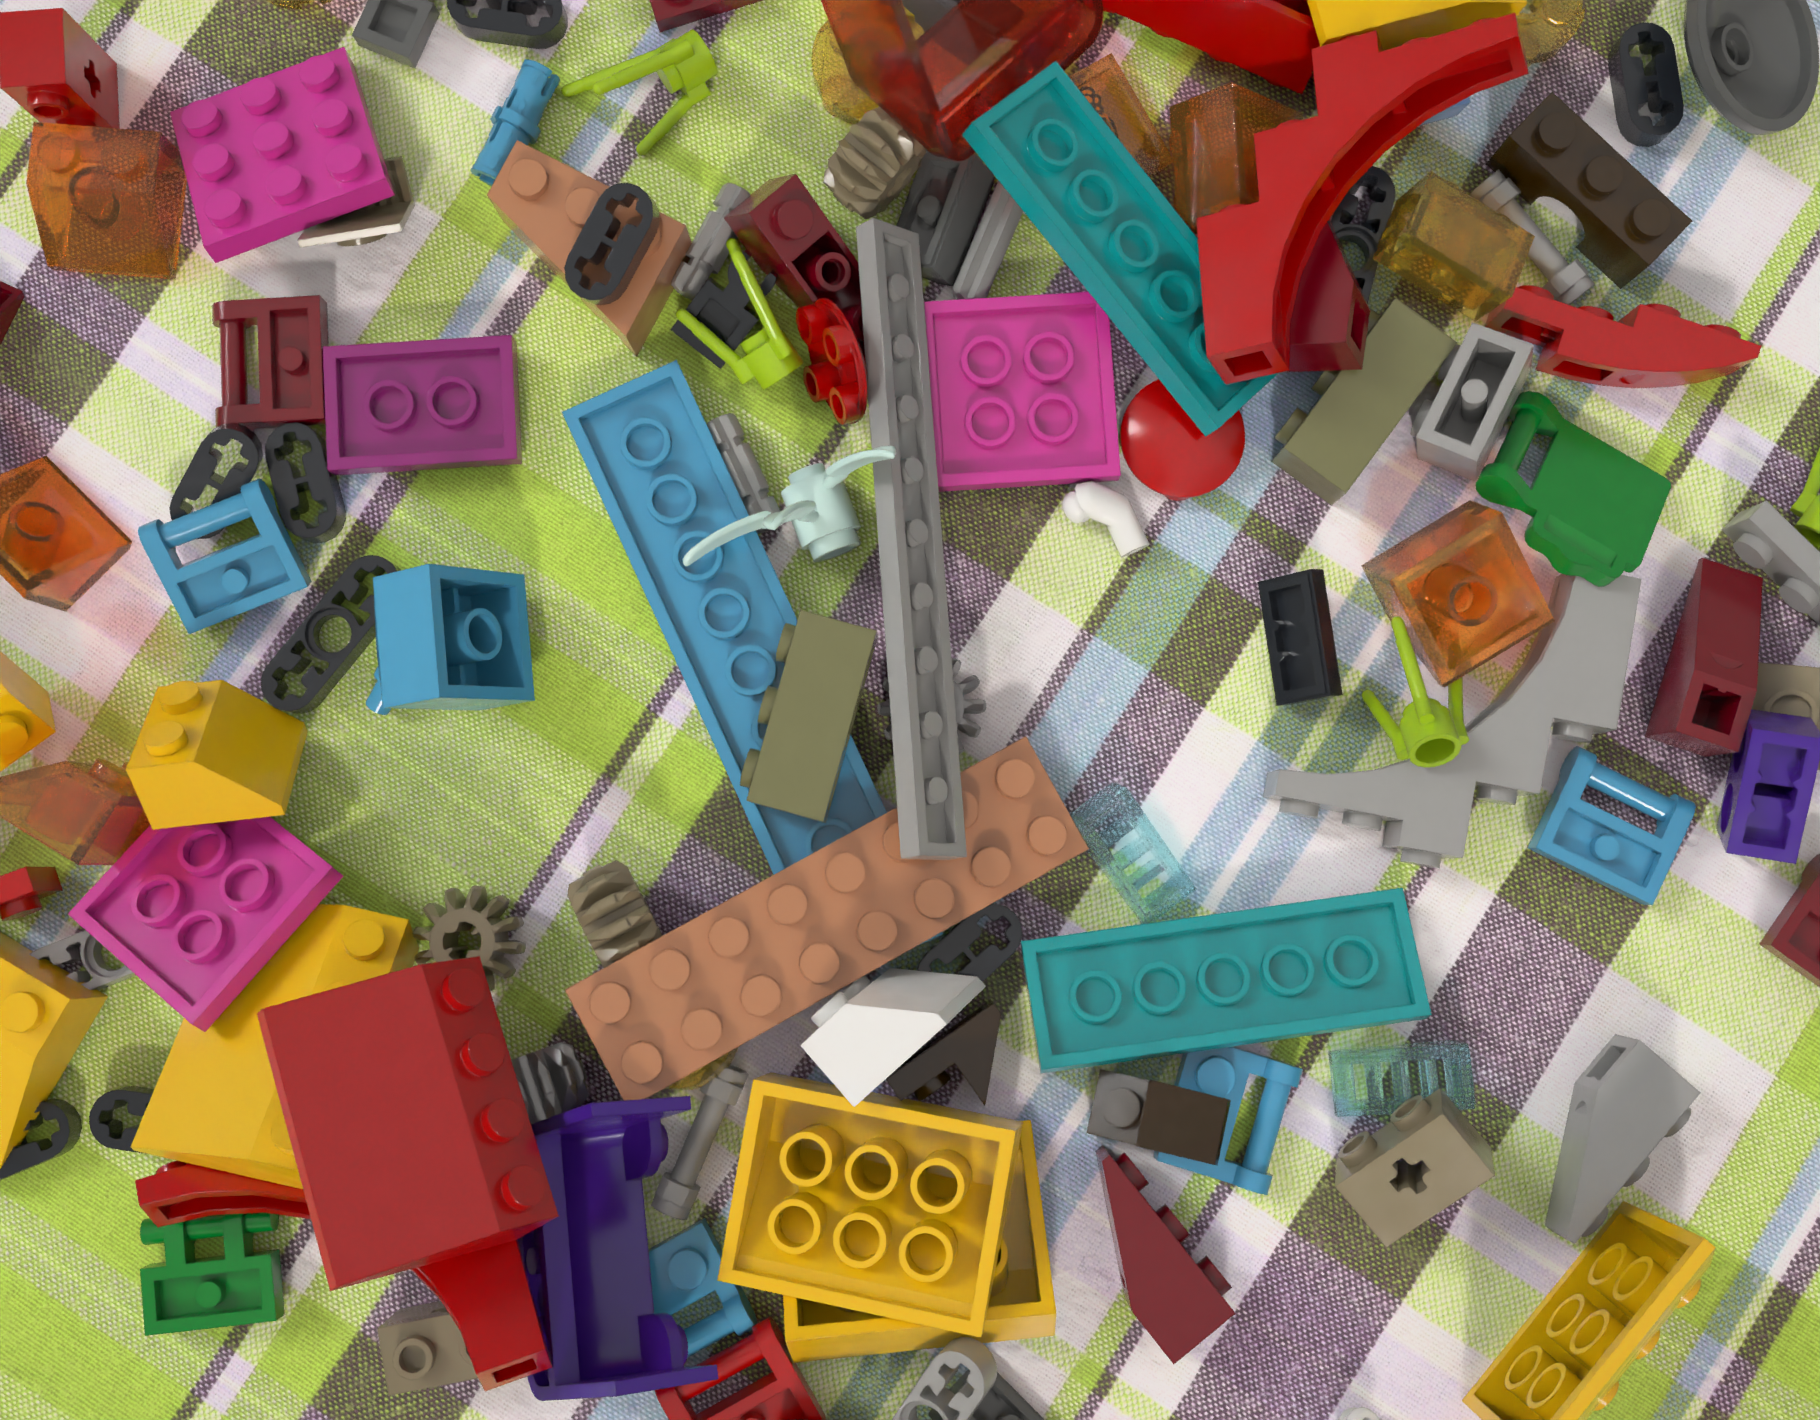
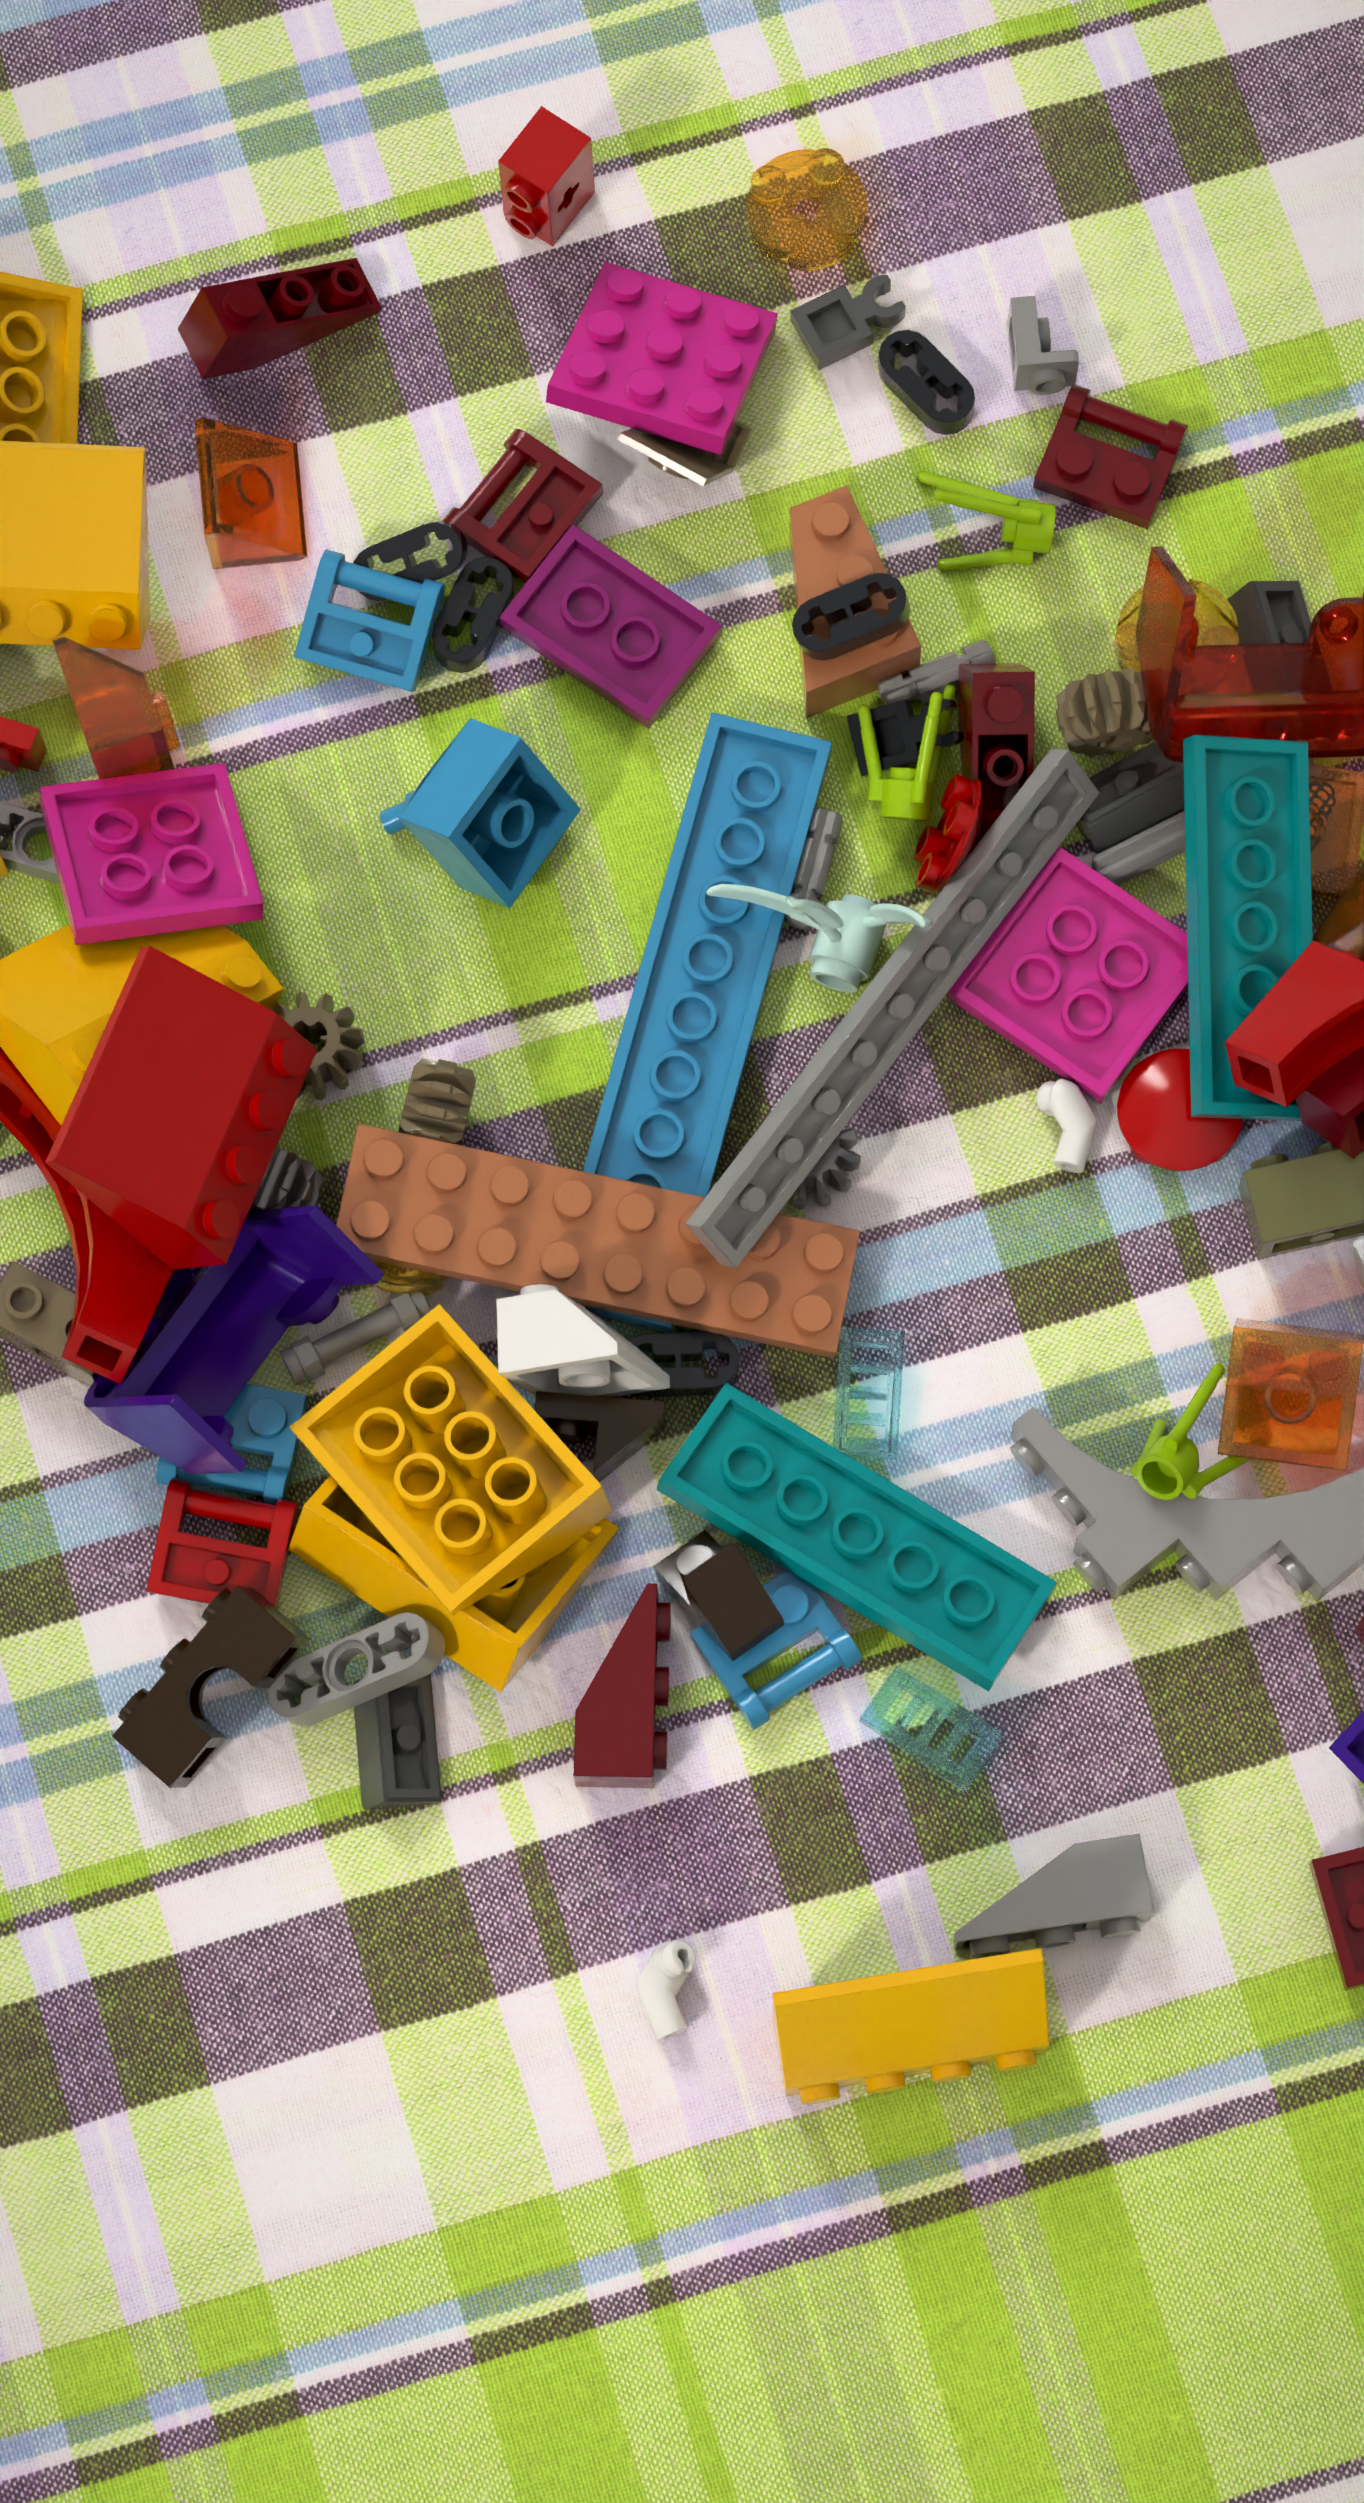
camera: 45 degrees right, 10 degrees down
clear orange slope [26,122,187,280] -> none
yellow slope [126,680,308,830] -> none
black beam [261,555,401,714] -> none
dark azure pin [470,59,560,186] -> none
olive brick [740,610,878,823] -> none
black plate [1258,569,1343,706] -> none
dark tan brick [1335,1088,1495,1247] -> none
dark azure plate [1528,746,1696,905] -> none

